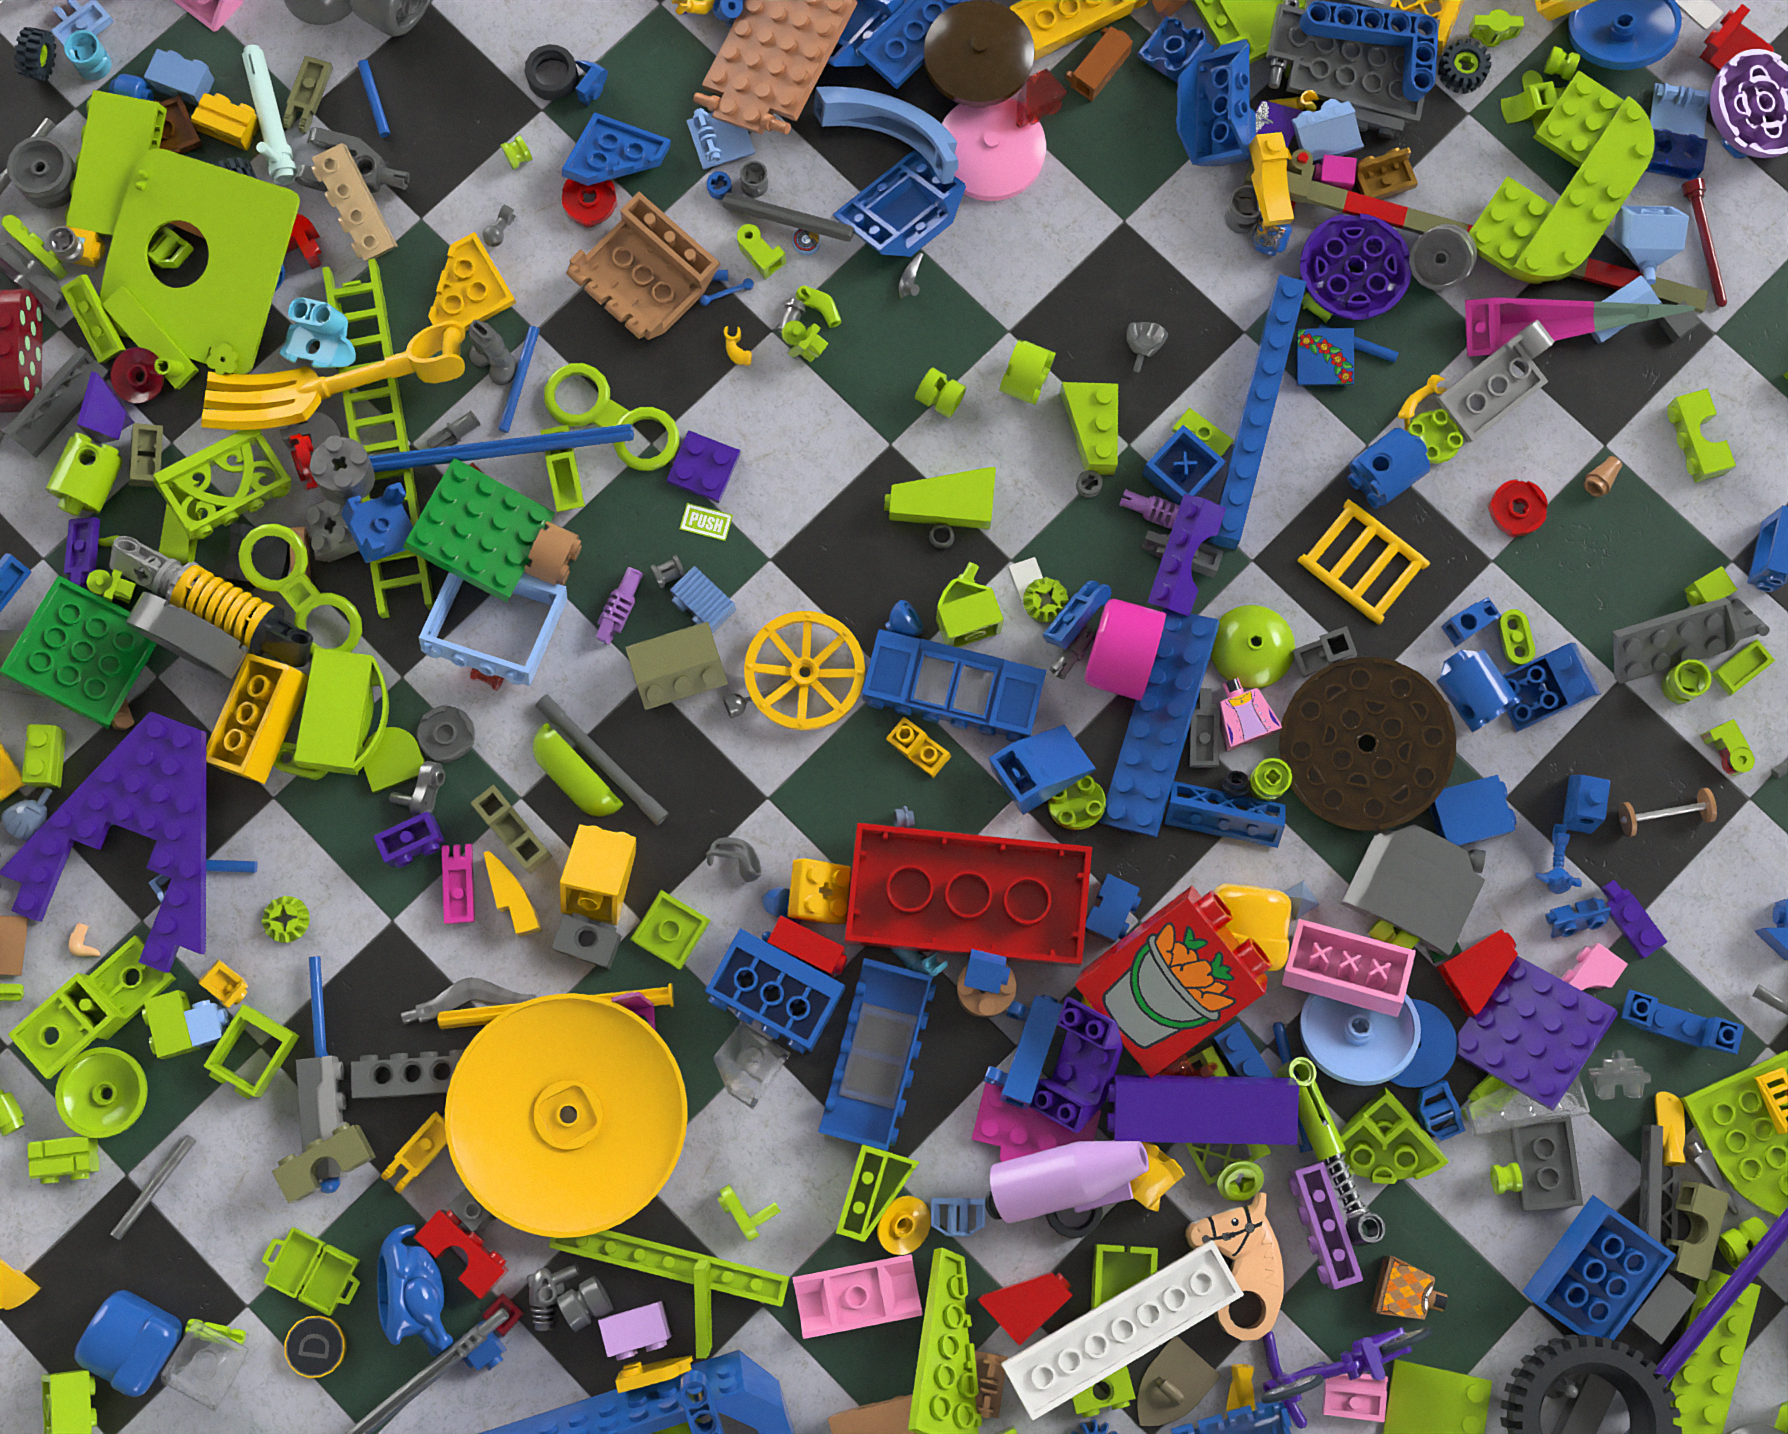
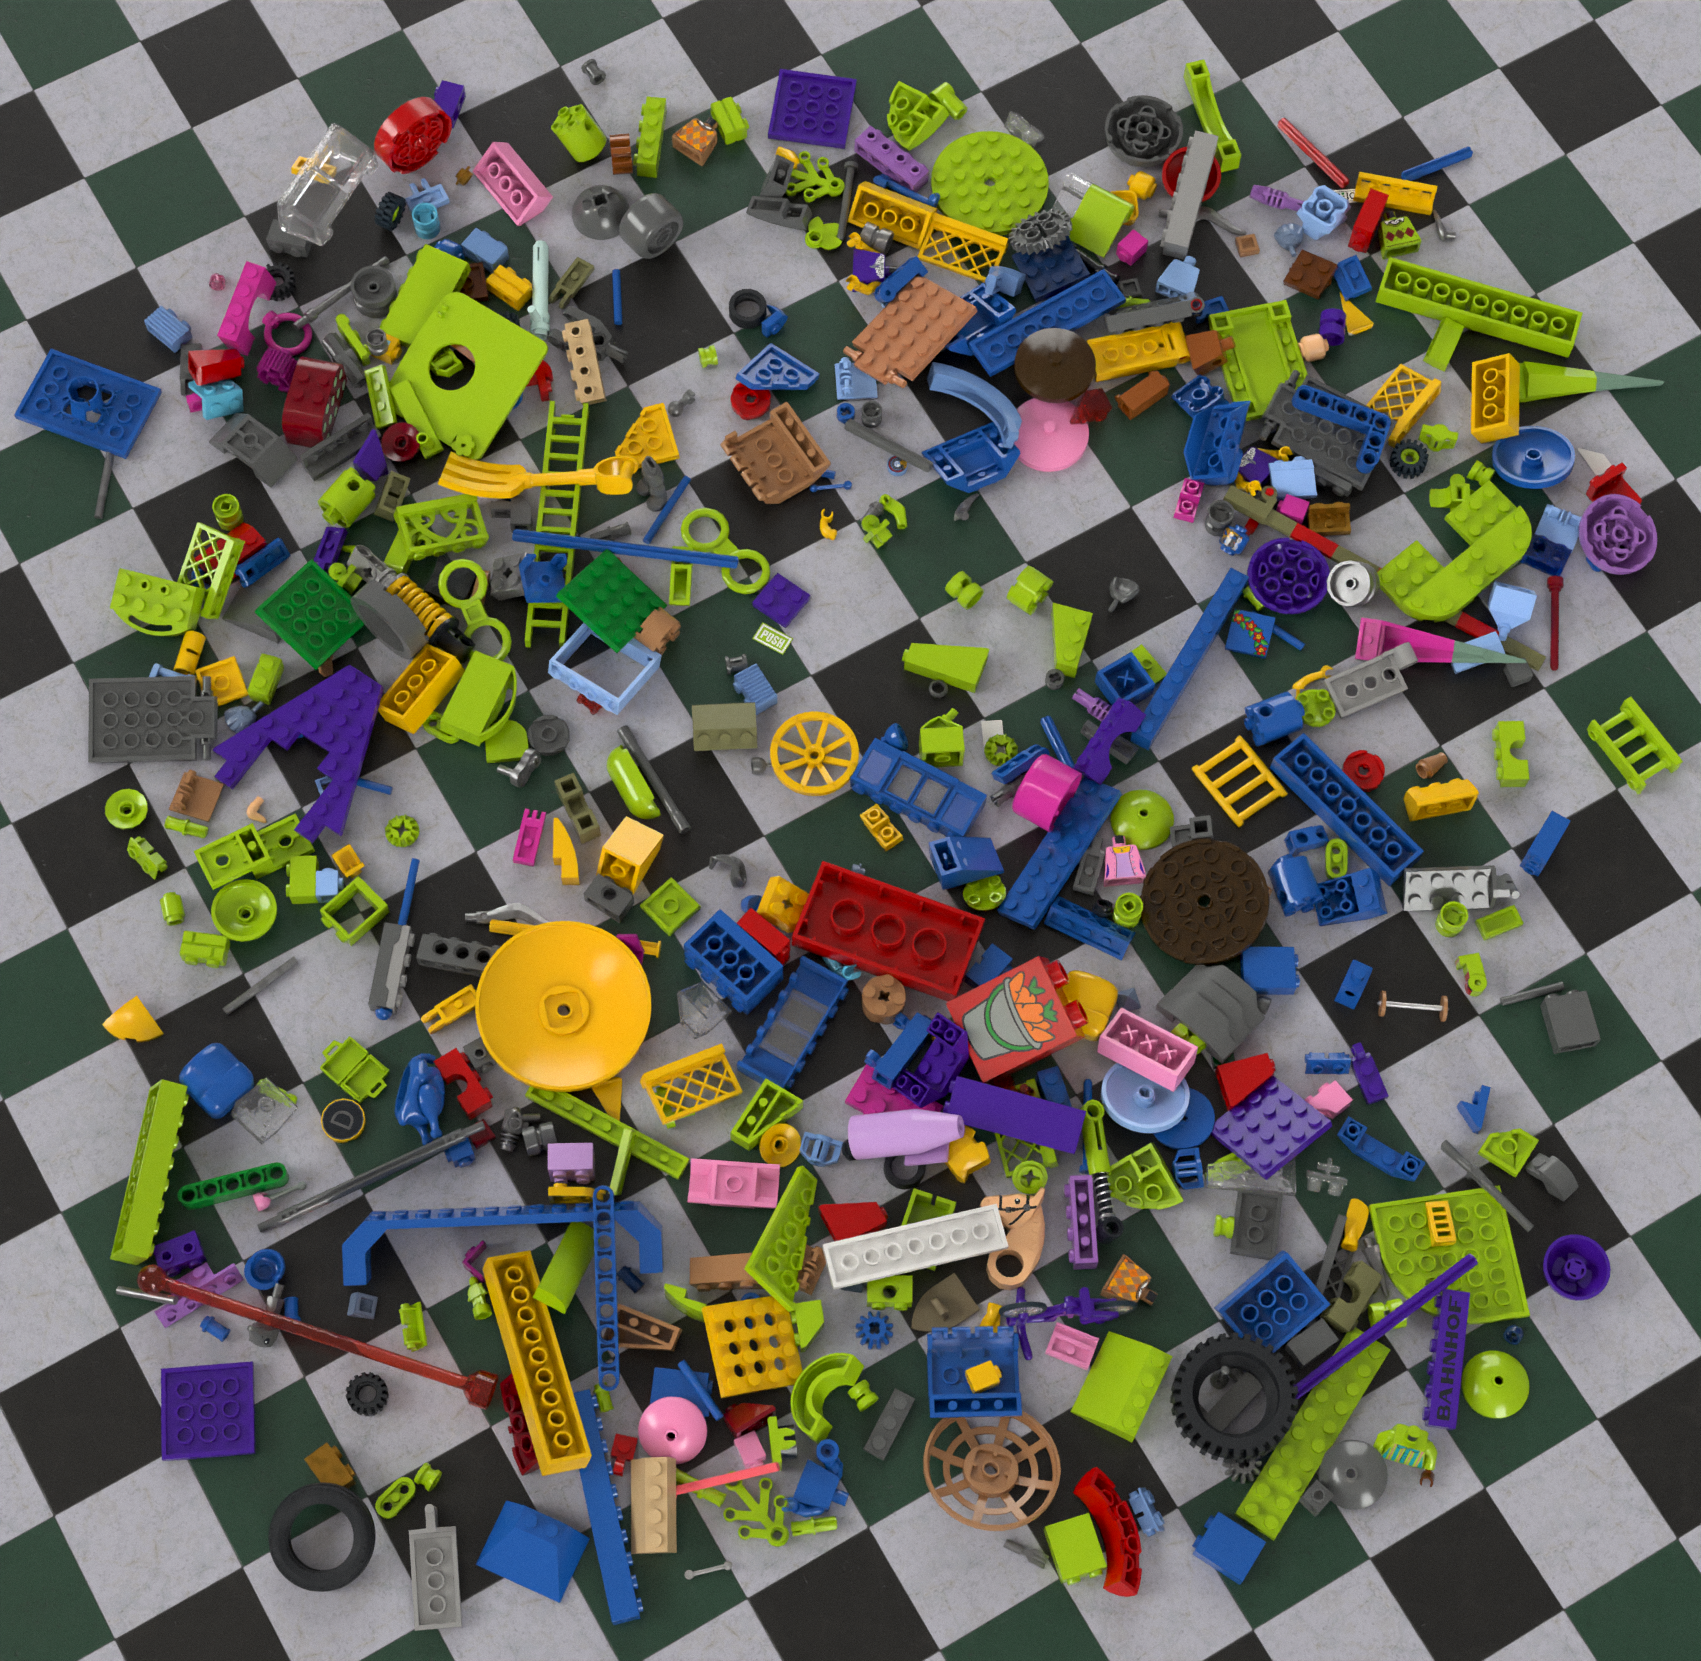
camera: 15 degrees right, 10 degrees down
olive arch [272,1123,376,1203] -> none
medium azure piece [279,298,356,368] -> none
red plate [288,433,318,491] -> none
flat silver brick [310,435,375,504] -> none
dark purple brick [373,811,446,868] -> none
medium lavender hinge [596,567,643,645] -> none
lime leg [737,224,787,280] -> none
blue brick [964,949,1010,994] -> none
yellow slope [1248,132,1294,226] -> none
blue piece [1535,824,1582,894] -> none
lime brick [1684,566,1738,607] -> none
none -> yellow sticker [592,1077,622,1121]
none -> yellow fence [640,1043,743,1125]
none -> blue axle [1040,716,1075,769]
none -> dark pink slope [1173,478,1204,523]
none -> blue brick [1270,733,1424,887]
none -> yellow slope [1403,778,1479,822]

